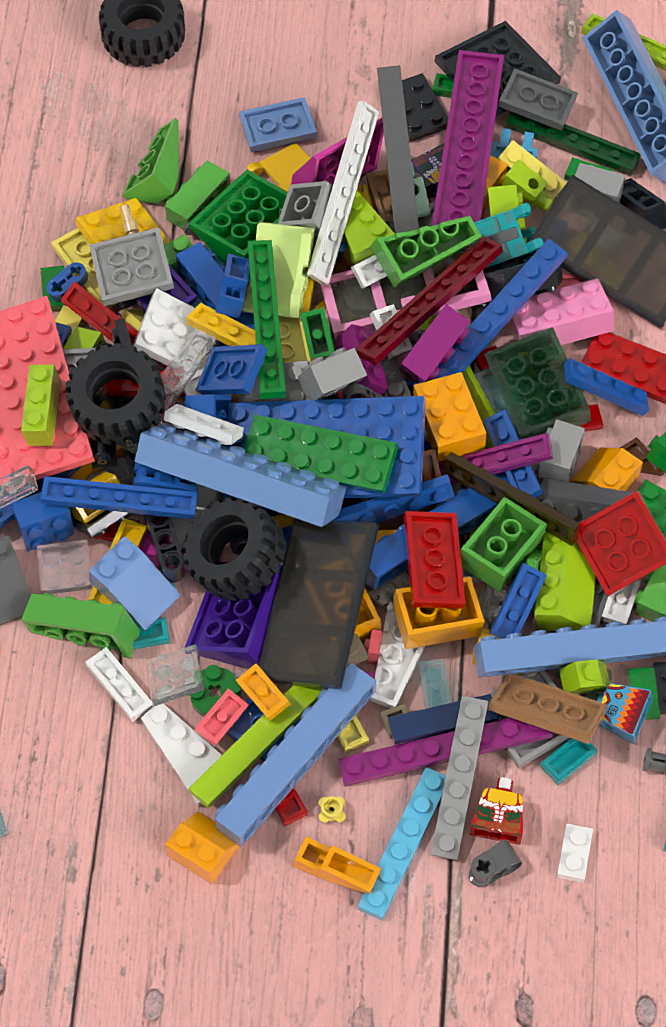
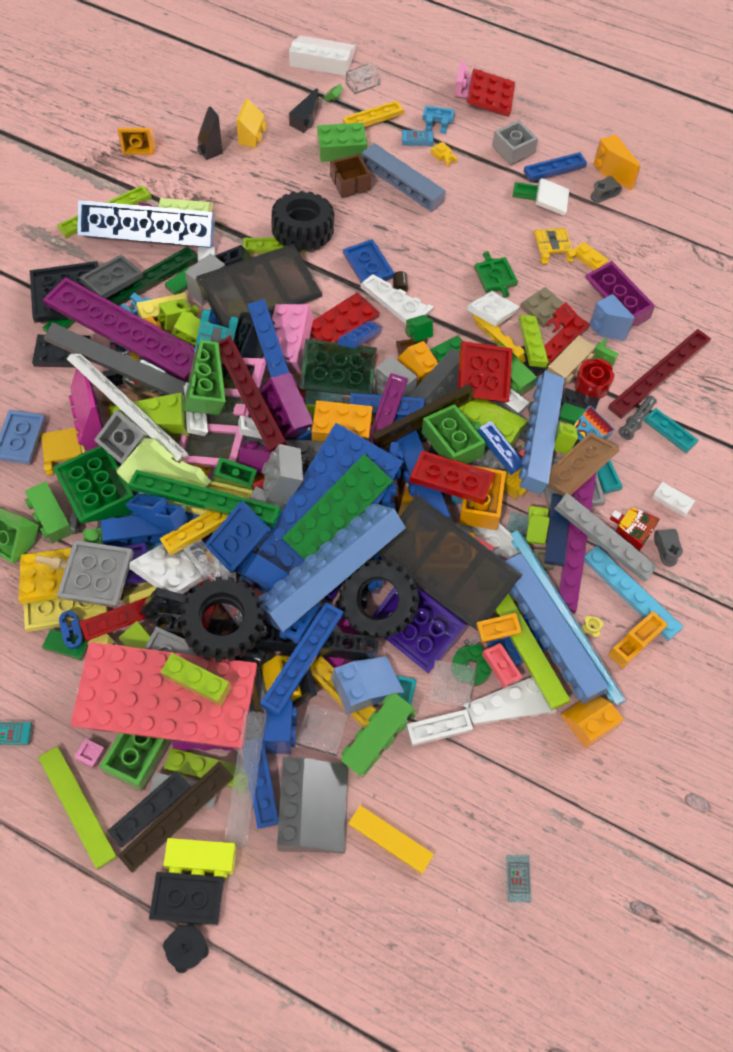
camera: 70 degrees left, 0 degrees up
white plate [164,404,244,445] -> none
none -> white tile [198,247,215,262]
none -> medium azure plate [510,530,627,705]
none -> lime slope [526,506,550,545]

